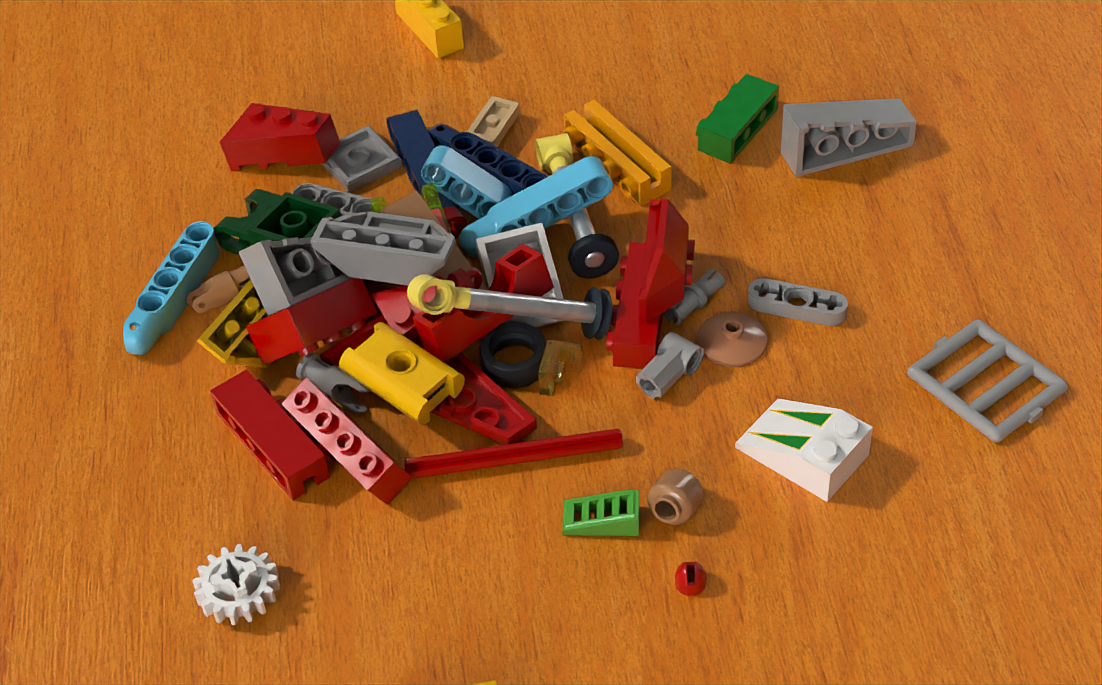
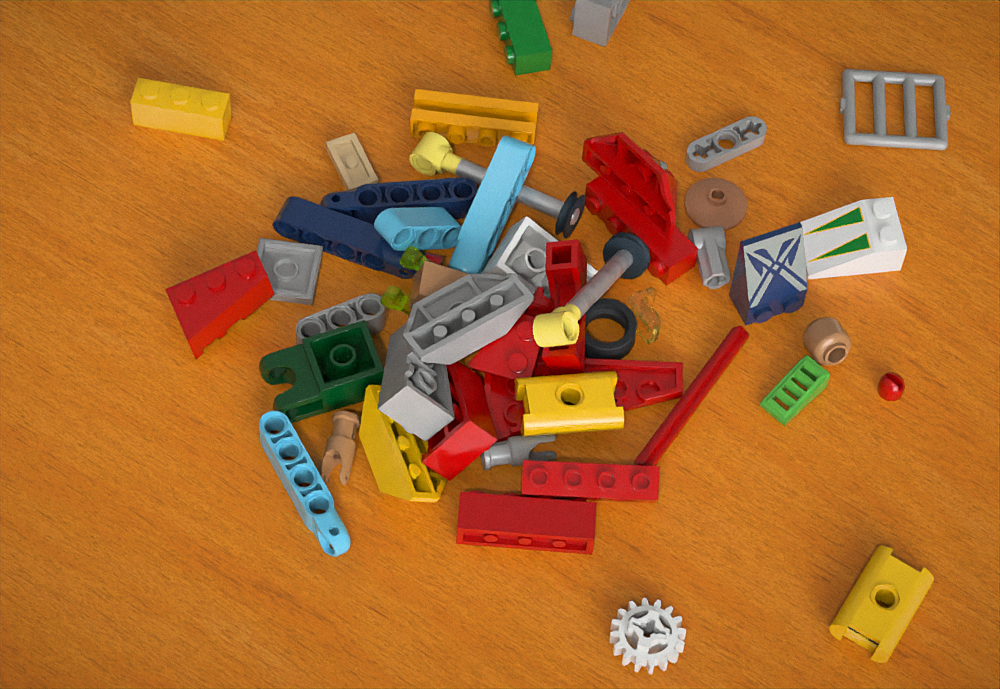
camera: 55 degrees left, 10 degrees up
none -> dark blue slope [729,222,808,326]

